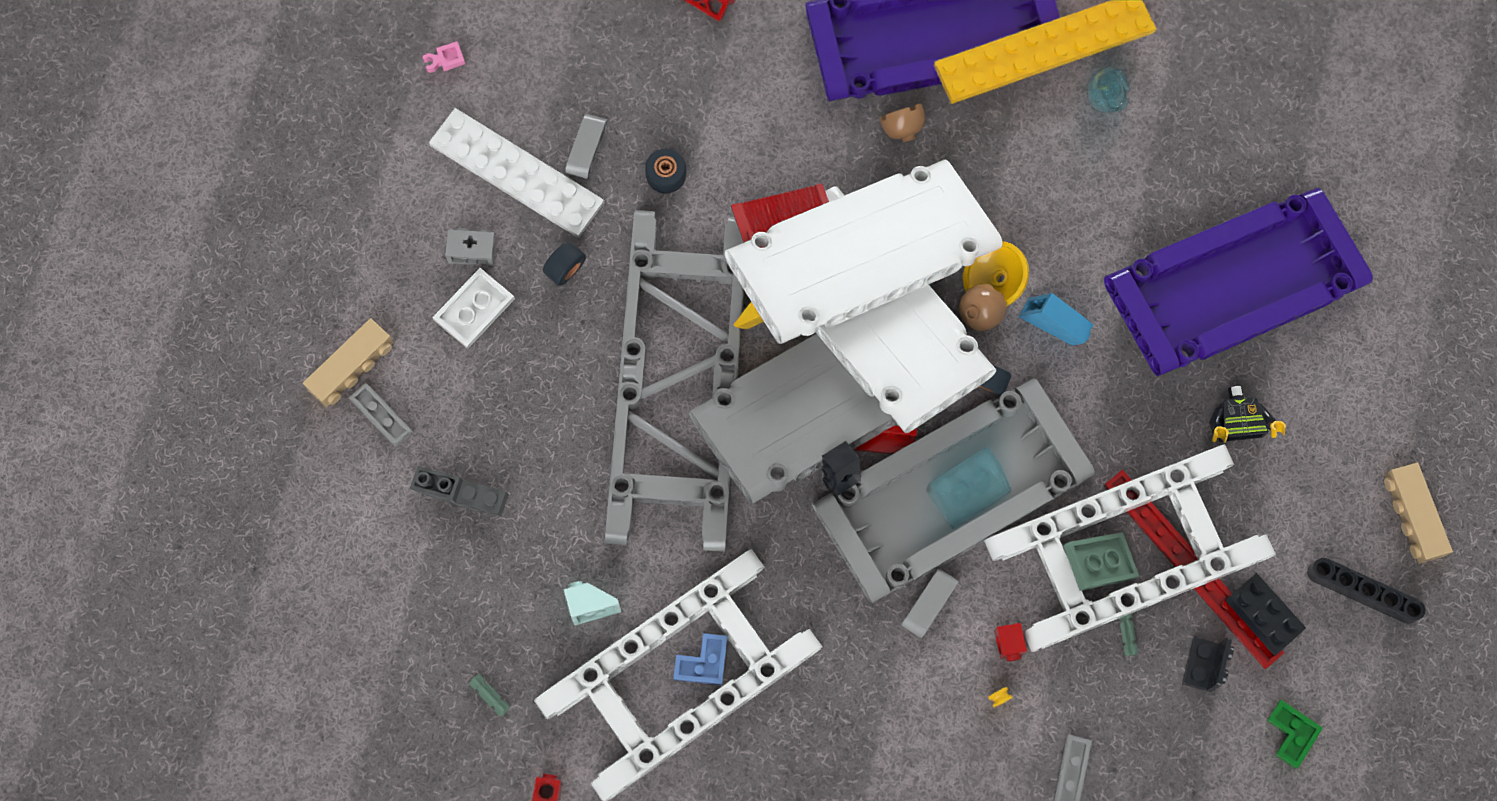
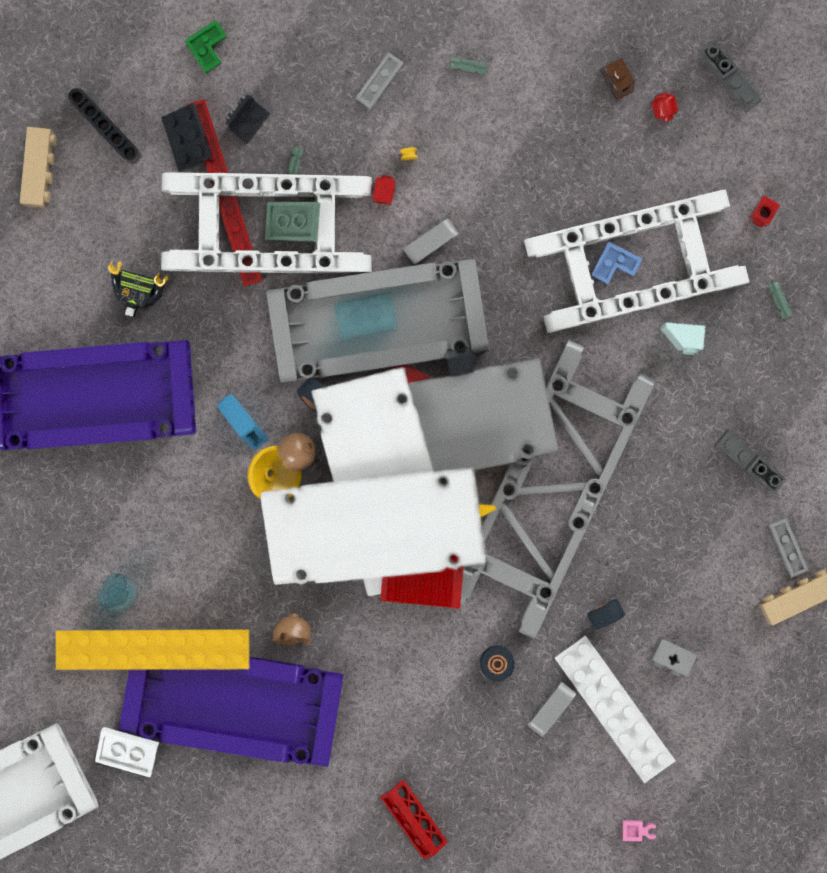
camera: 150 degrees left, 15 degrees up
white plate [433,268,515,349] -> none

